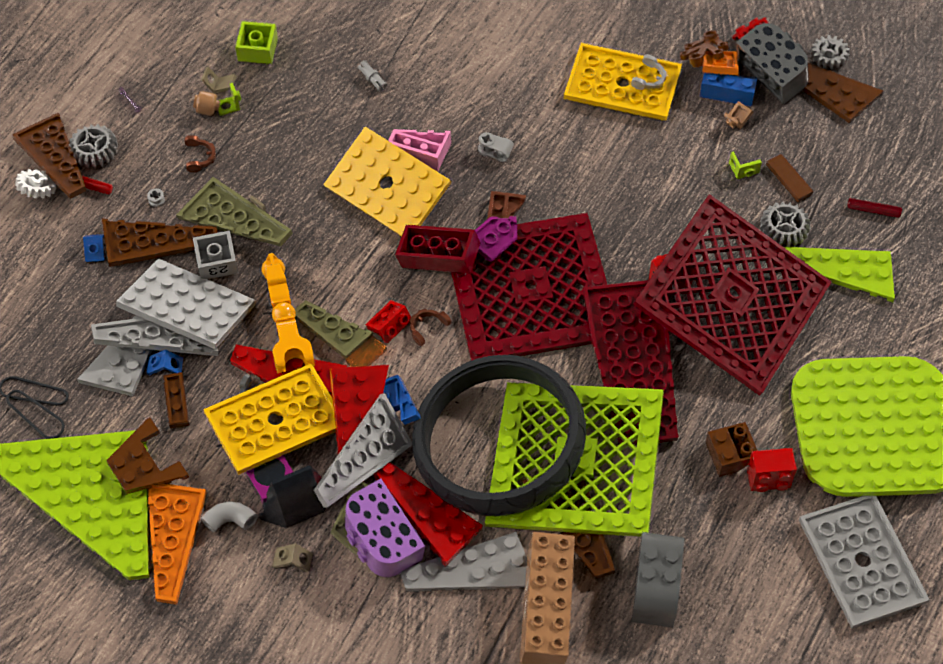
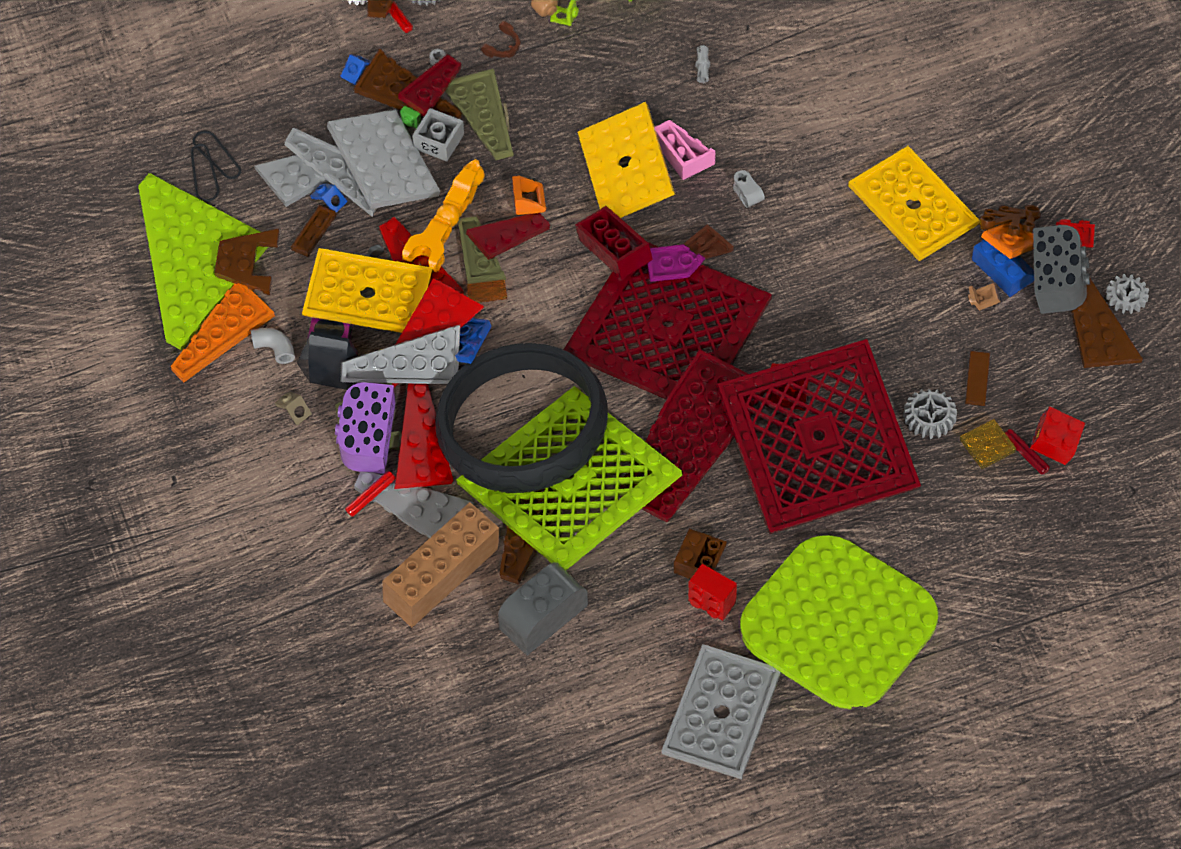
camera: 40 degrees right, 0 degrees up
red bracket [365,300,411,343] -> none
copper piece [410,309,452,346] -> none
light grey piece [631,54,667,90] -> none
lime bracket [729,151,762,179] -> none
lime wing [784,247,895,302] -> none
none -> red axle [345,471,396,517]
none -> dark red wing [398,54,461,116]
none -> bright green plate [400,106,421,129]
none -> dark red wing [466,213,550,260]
none -> orange tile [512,176,546,215]
none -> clear yellow plate [960,419,1016,469]
none -> red brick [1030,406,1085,465]

